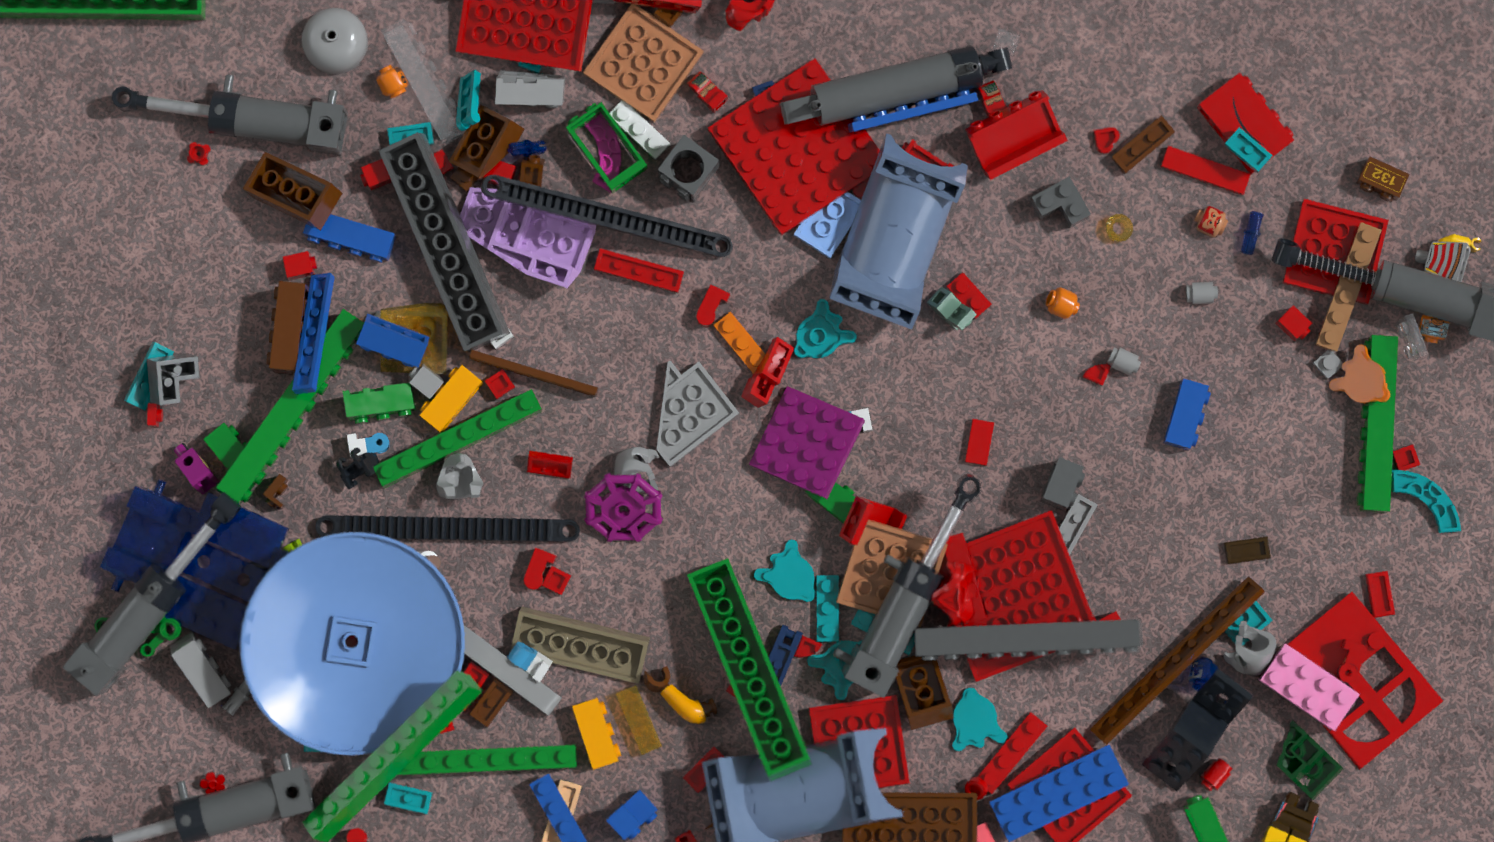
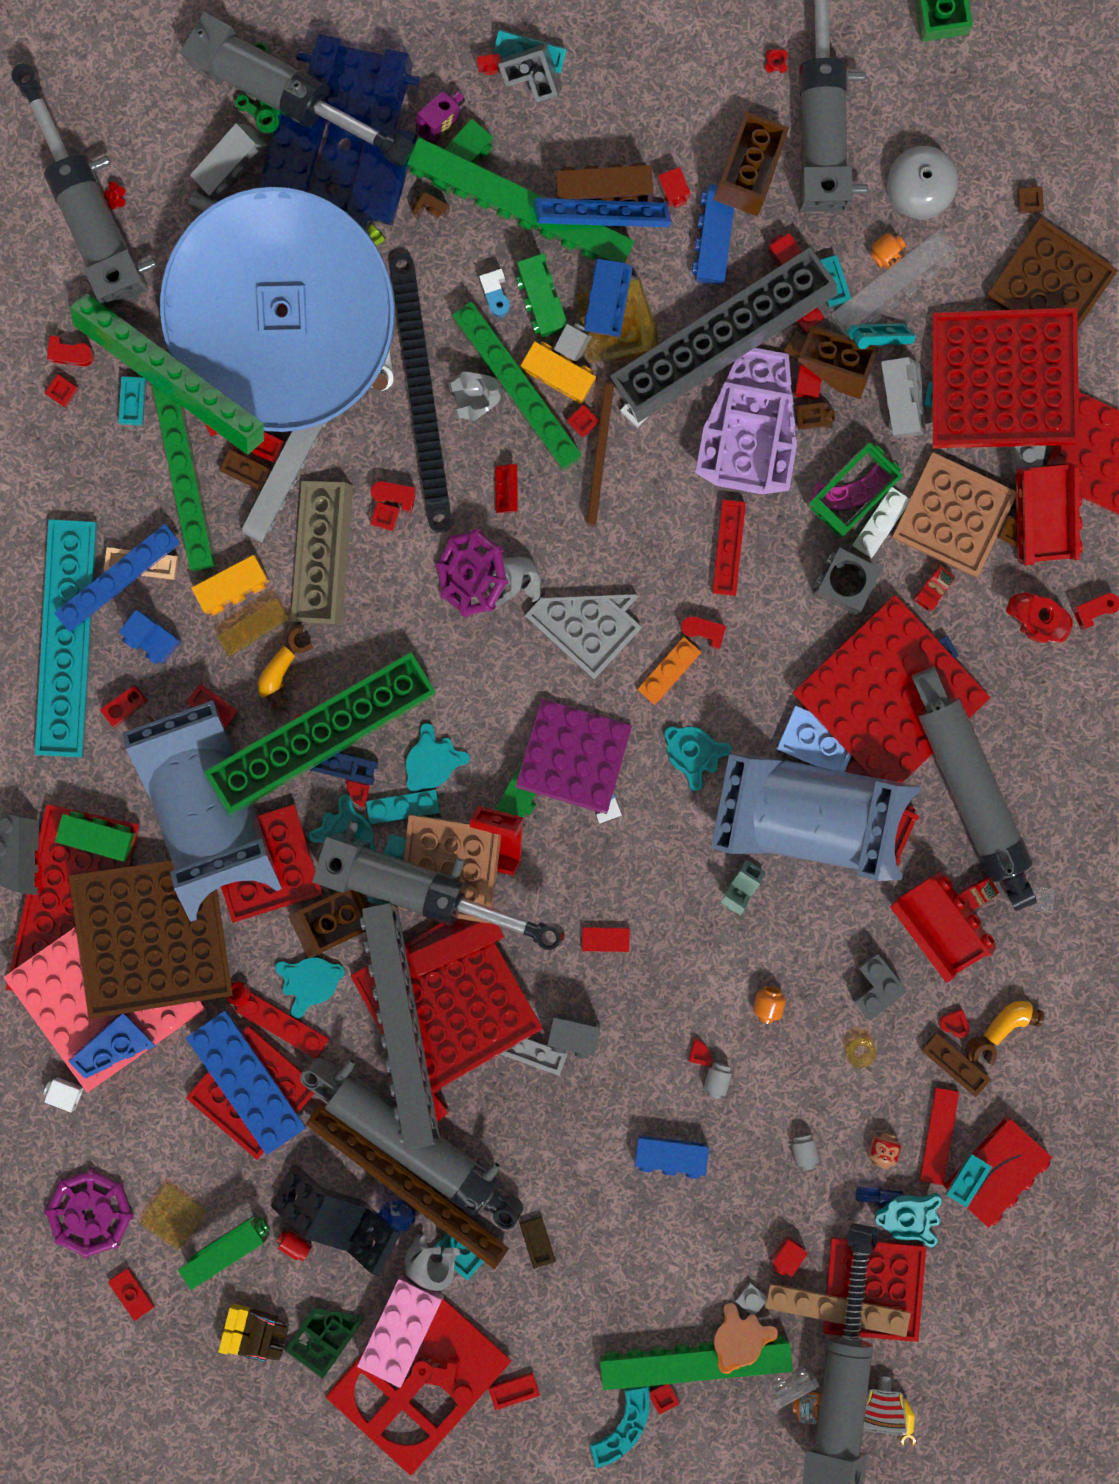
camera: 85 degrees right, 5 degrees up
black piece [336,448,379,490] -> none
black gear [480,175,733,257] -> none
clear blue axle [507,139,547,157] -> none
leg [508,642,553,683] -> none
red slope [741,337,794,408] -> none
blue plate [848,90,978,133] -> none
red piece [932,561,976,627] -> none
red plate [946,272,992,319] -> none
reddish brown brick [1356,156,1410,202] -> none
none -> dark grey piece [300,1058,524,1230]
none -> teal tile [874,1193,942,1247]
none -> piece [966,1001,1044,1065]

